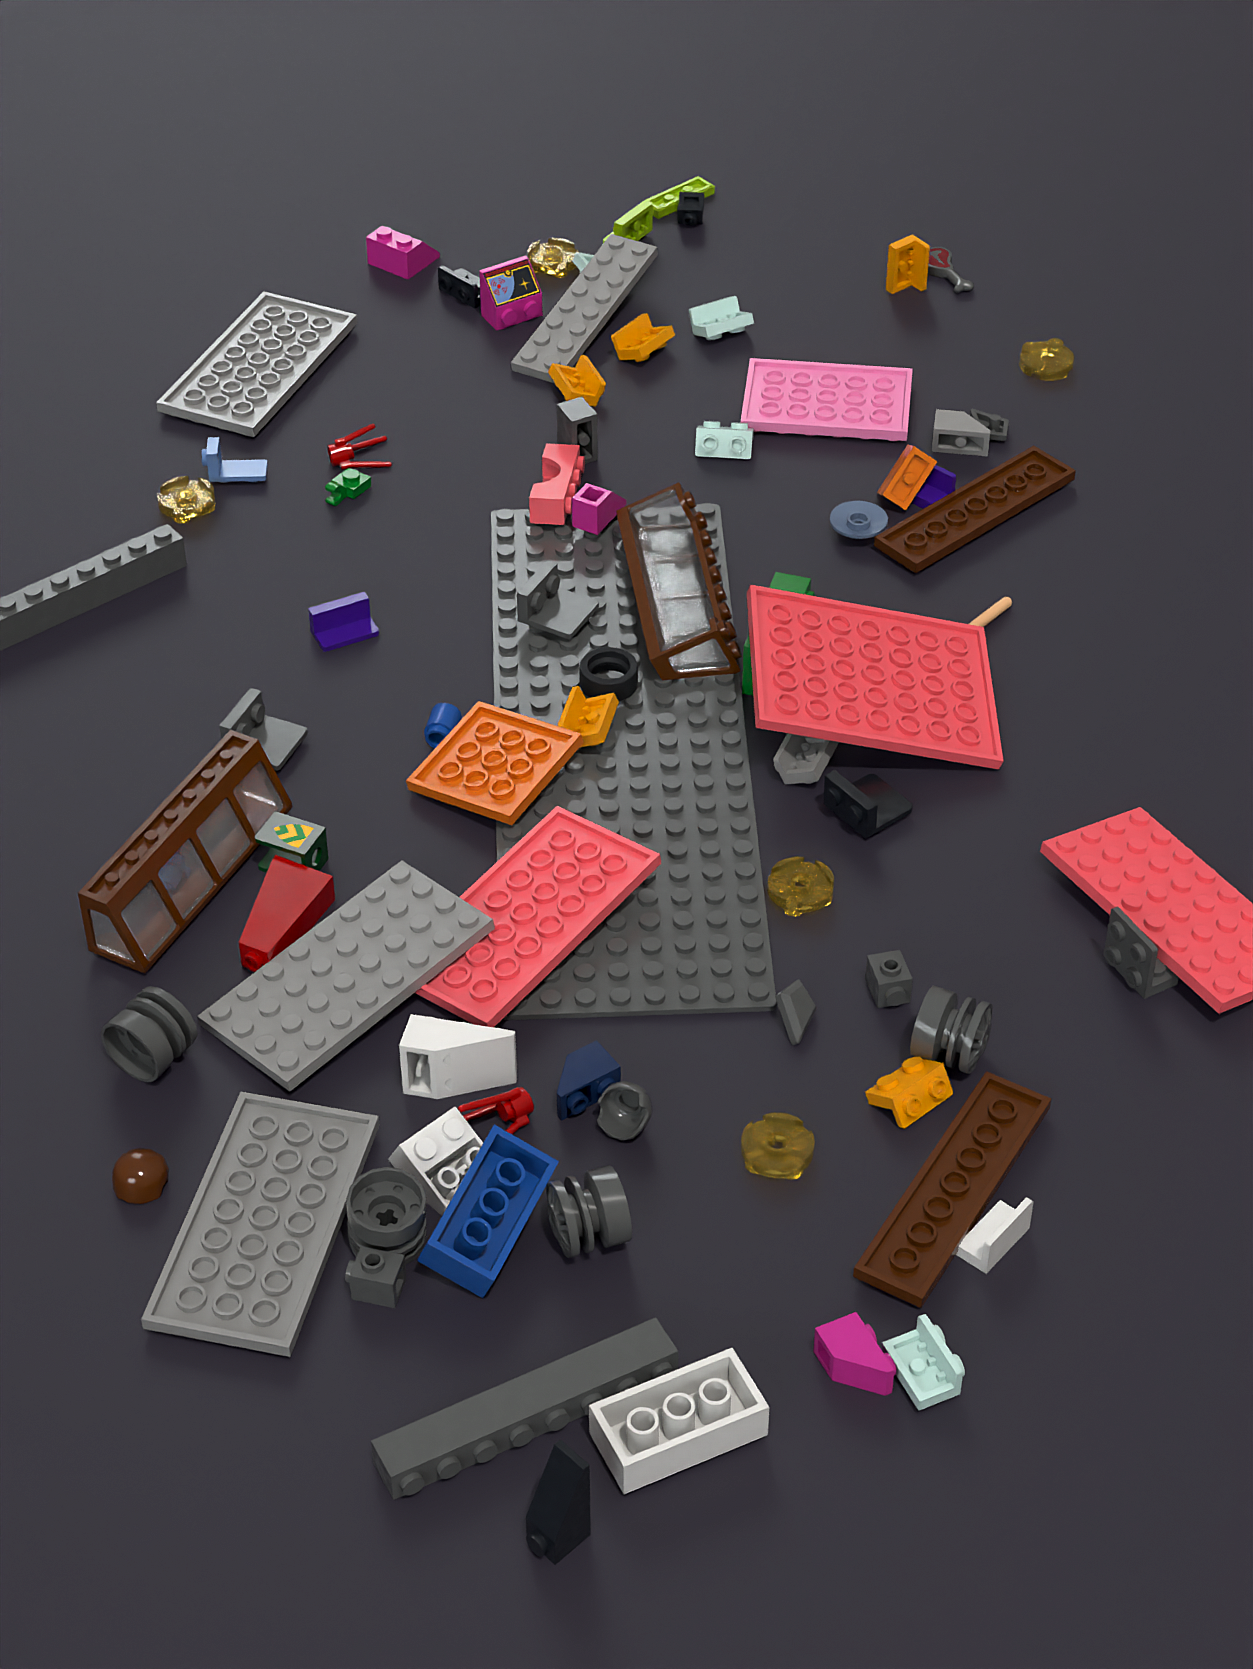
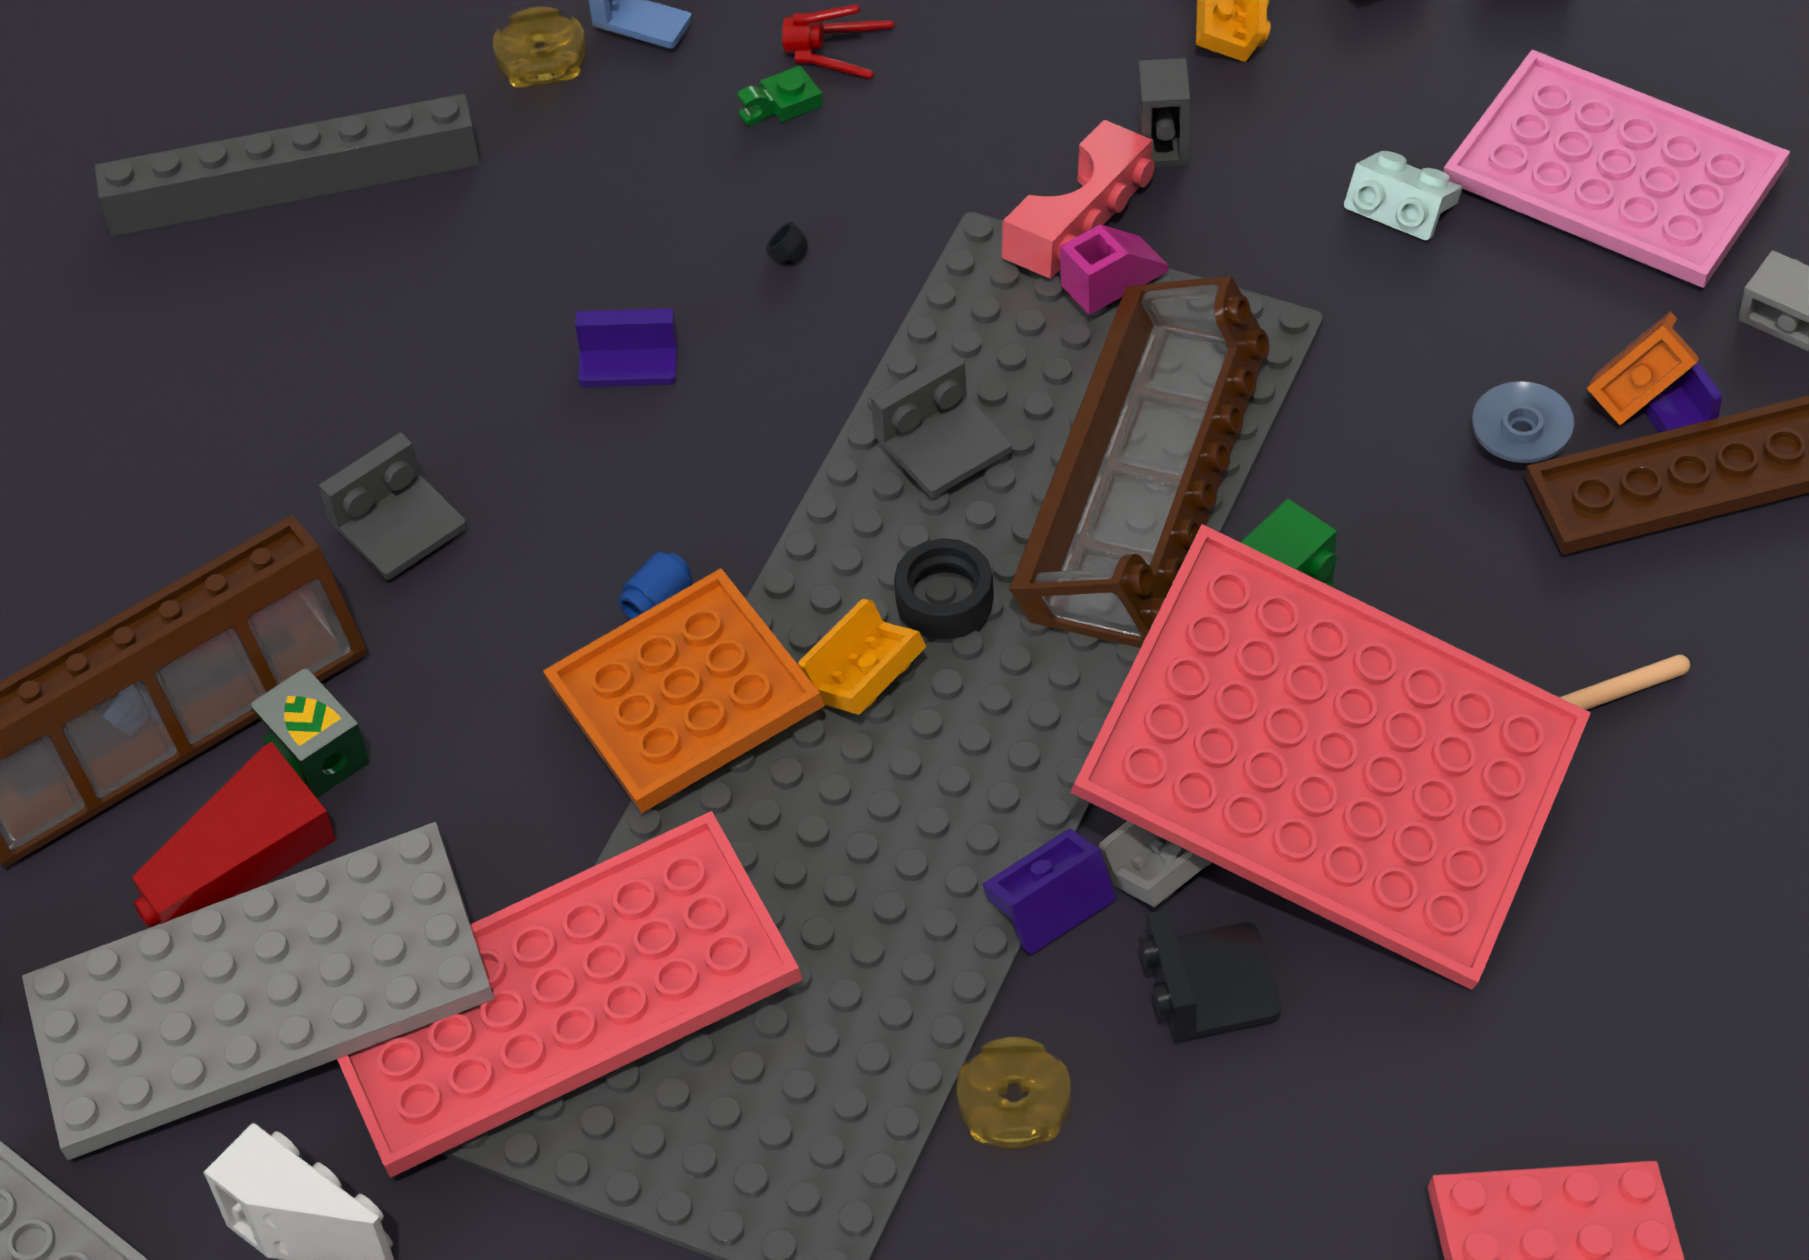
camera: 30 degrees right, 10 degrees up
none -> black hinge [766,222,808,264]
none -> dark purple panel [982,828,1116,954]

